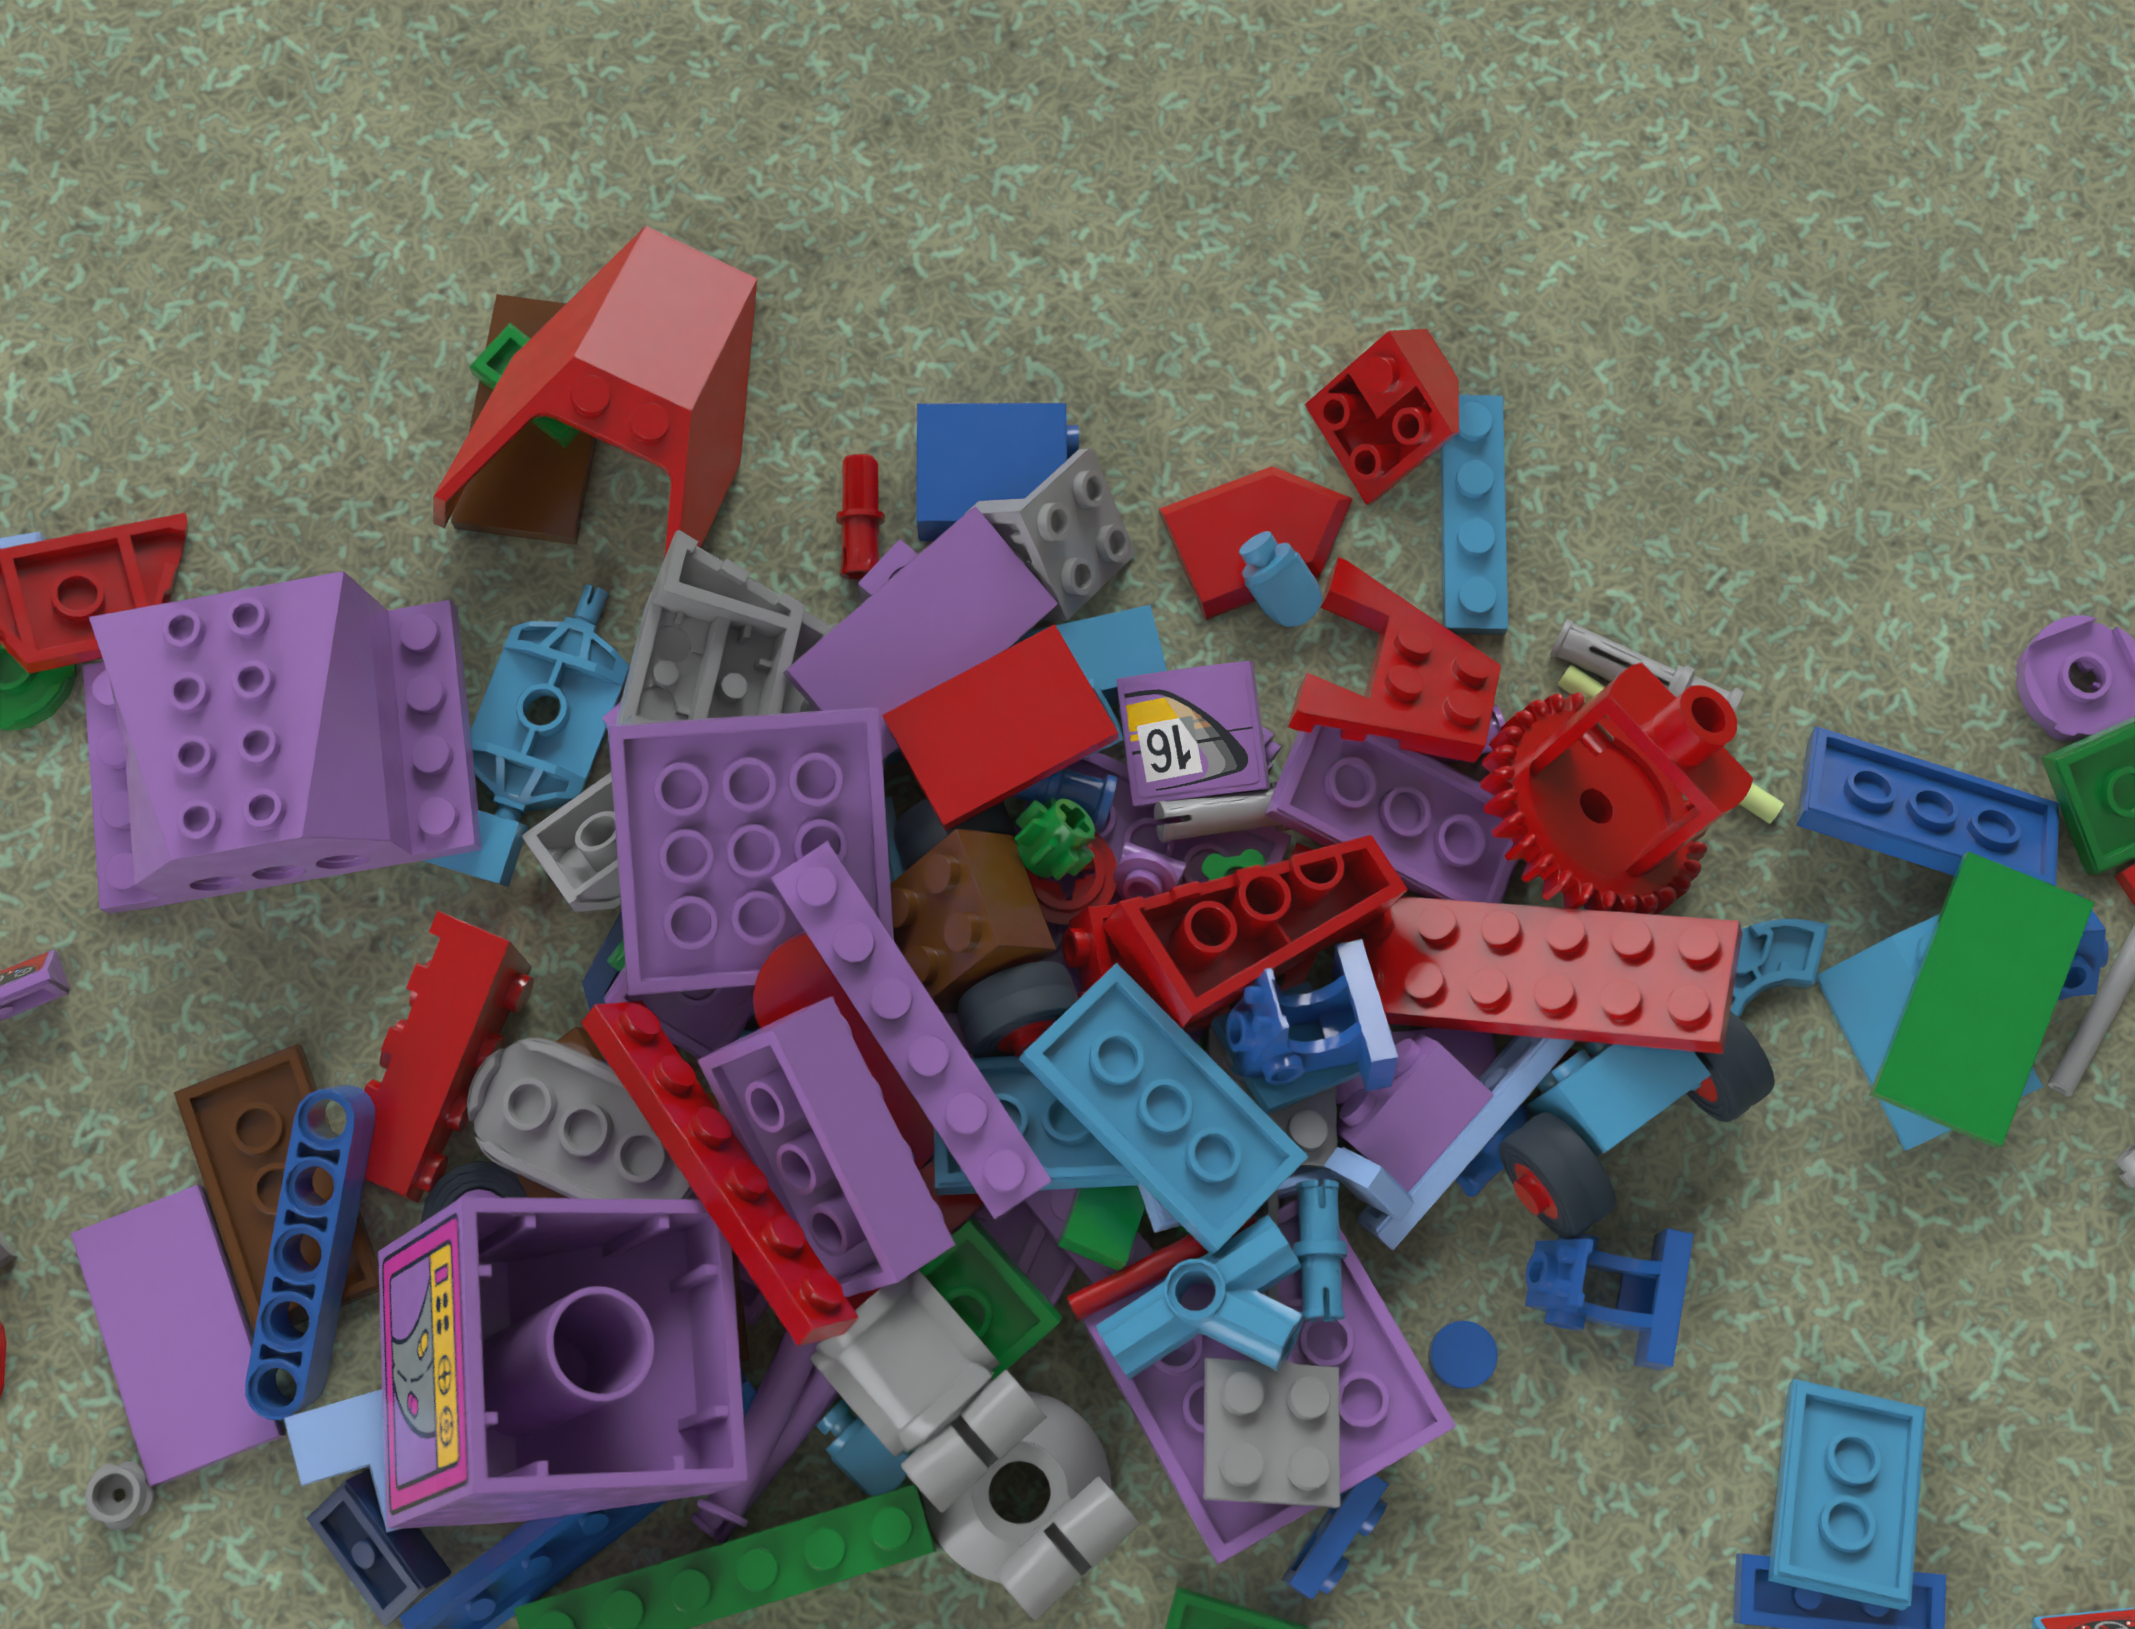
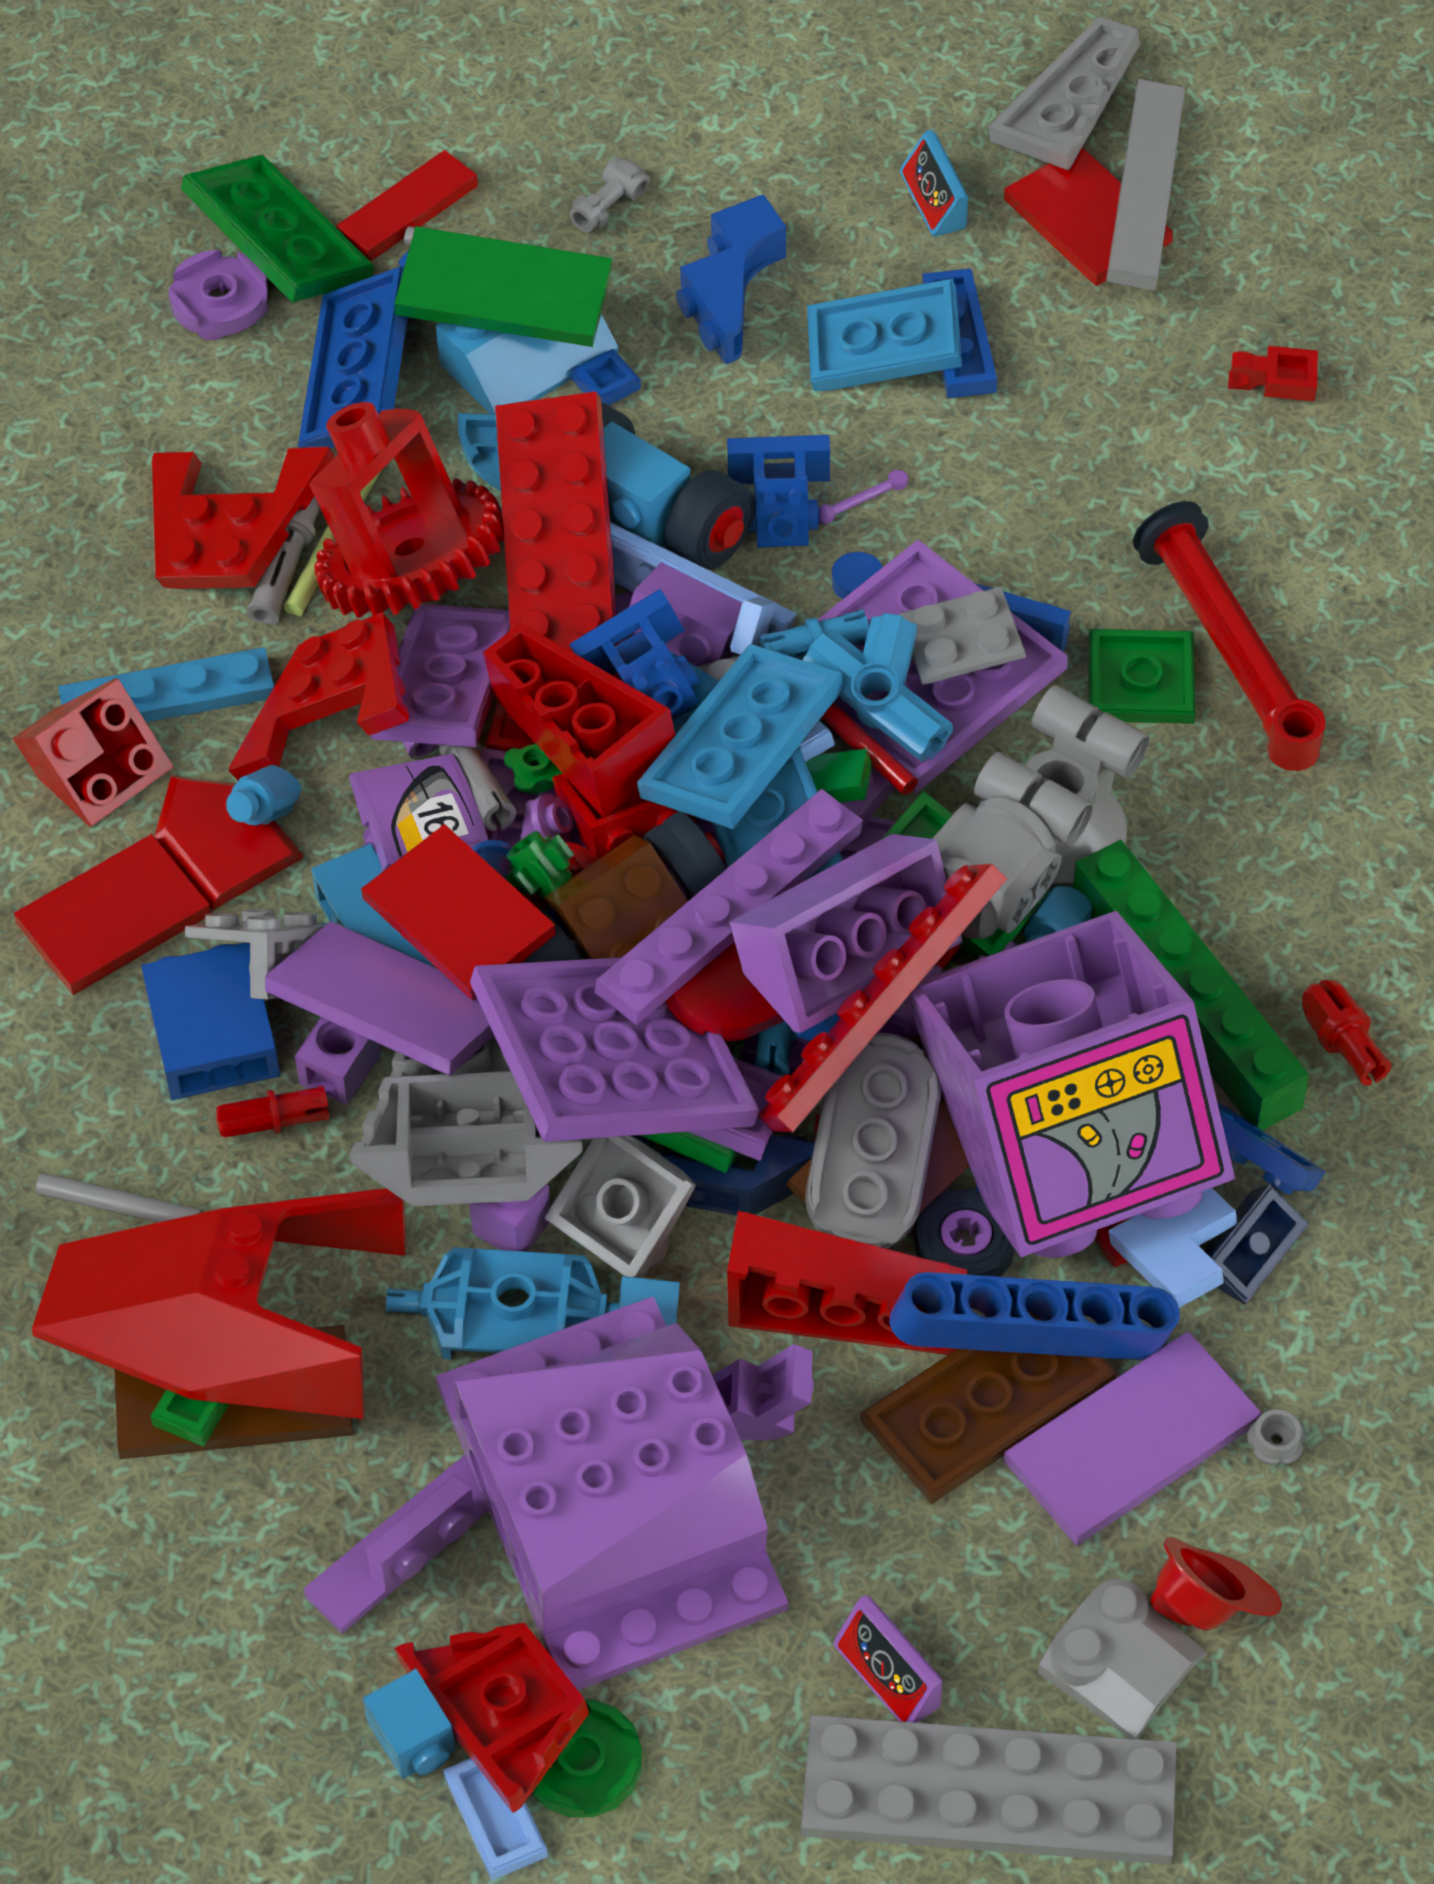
camera: 100 degrees left, 20 degrees down
none -> red tile [14,834,211,995]
none -> light grey piece [36,1172,204,1223]
none -> red wing [152,447,335,589]
none -> medium lavender bracket [304,1455,488,1634]
none -> dark azure brick [363,1669,455,1779]
none -> blue tile [571,349,641,405]
none -> blue arch [676,194,786,365]
none -> medium lavender brick [712,1344,814,1440]
none -> medium lavender hinge [818,470,908,524]

